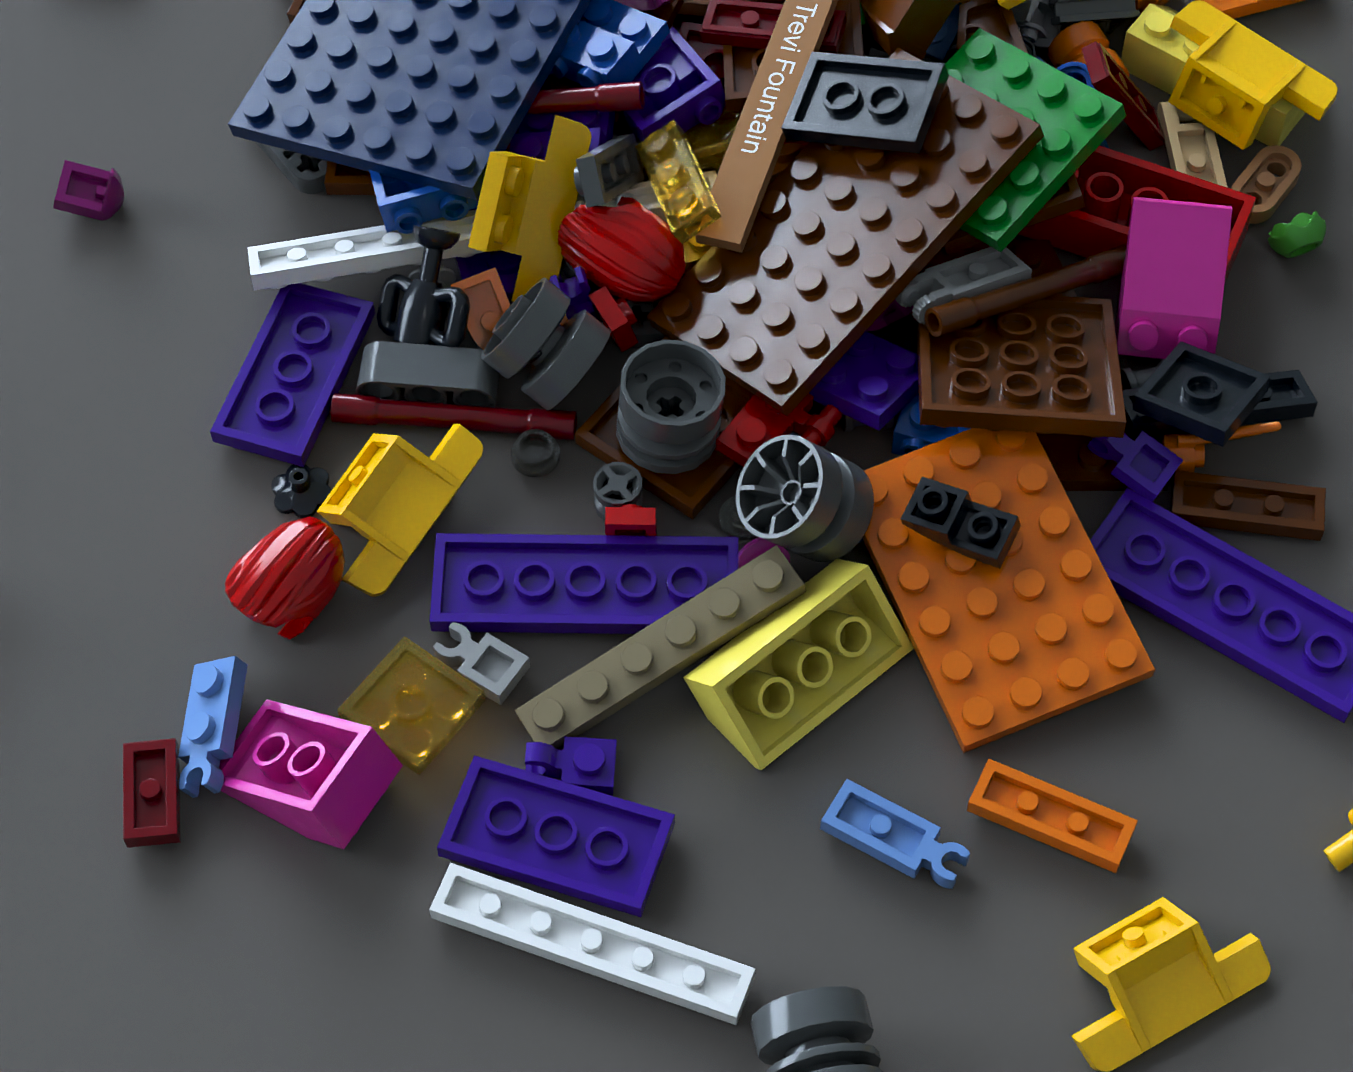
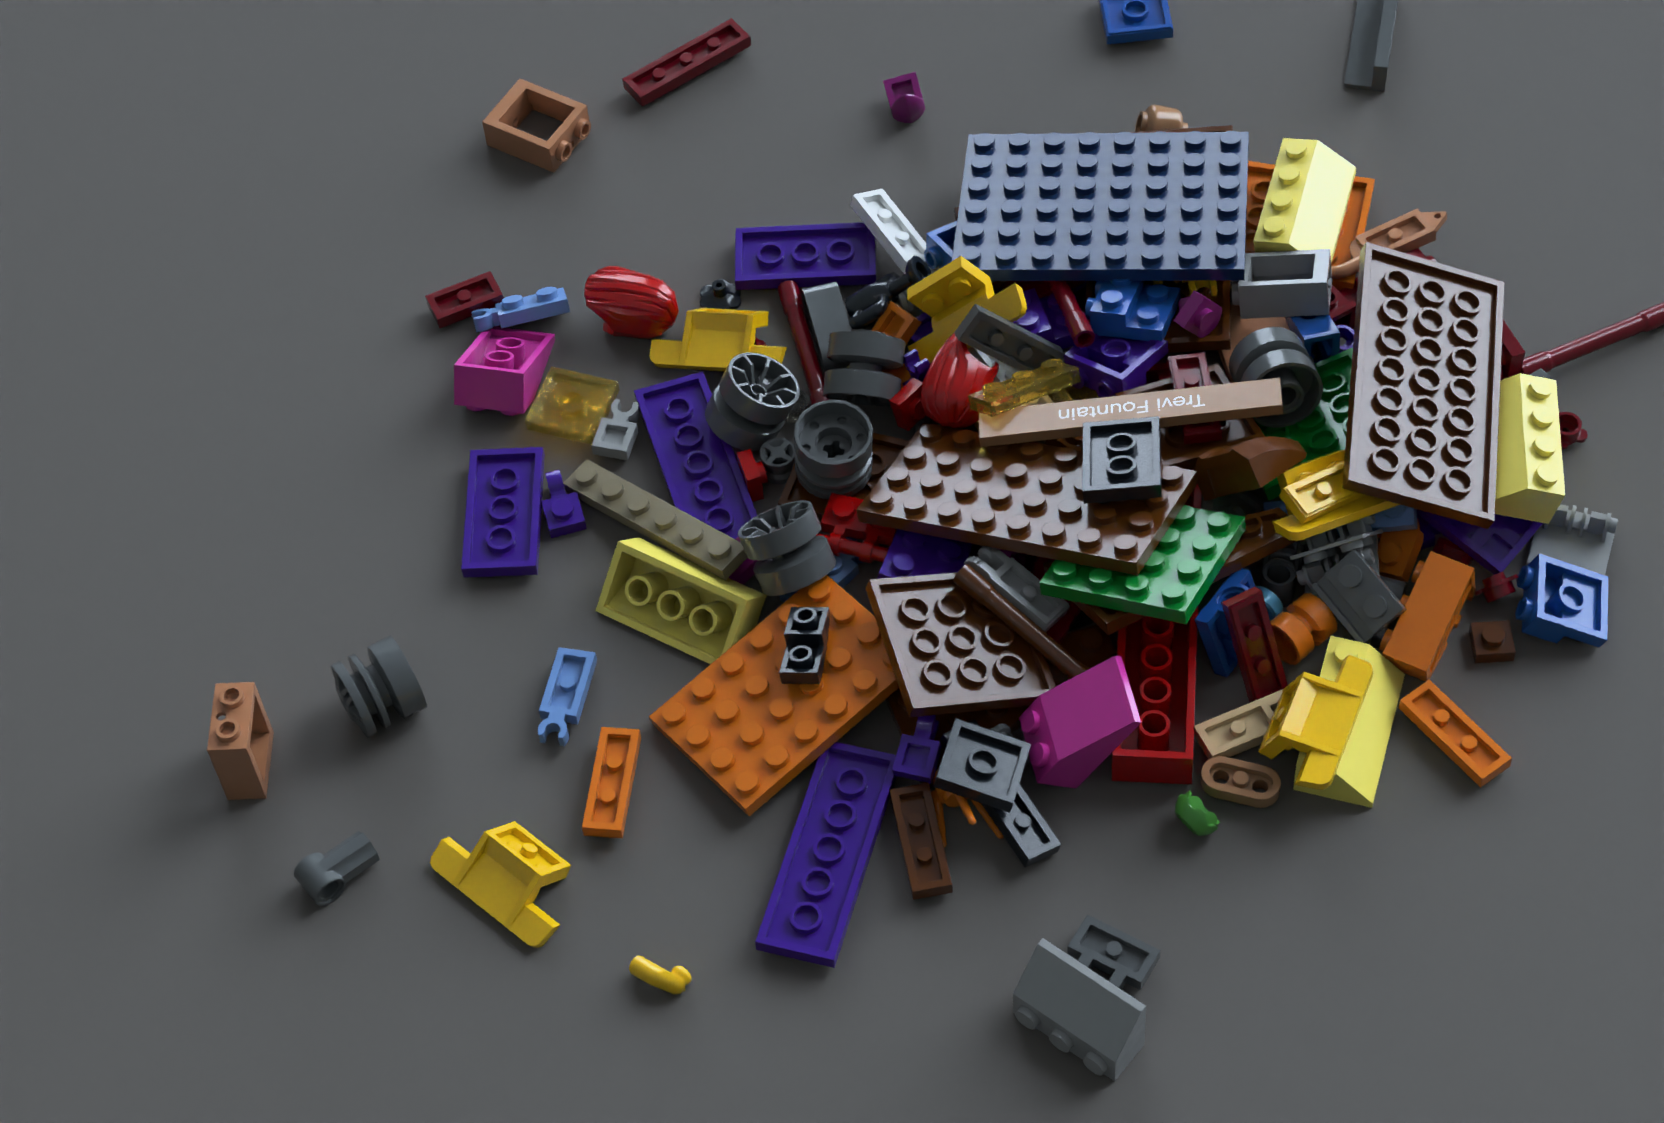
camera: 75 degrees right, 5 degrees down
white plate [429,863,755,1025] -> none
none -> dark grey wheel [705,352,800,451]

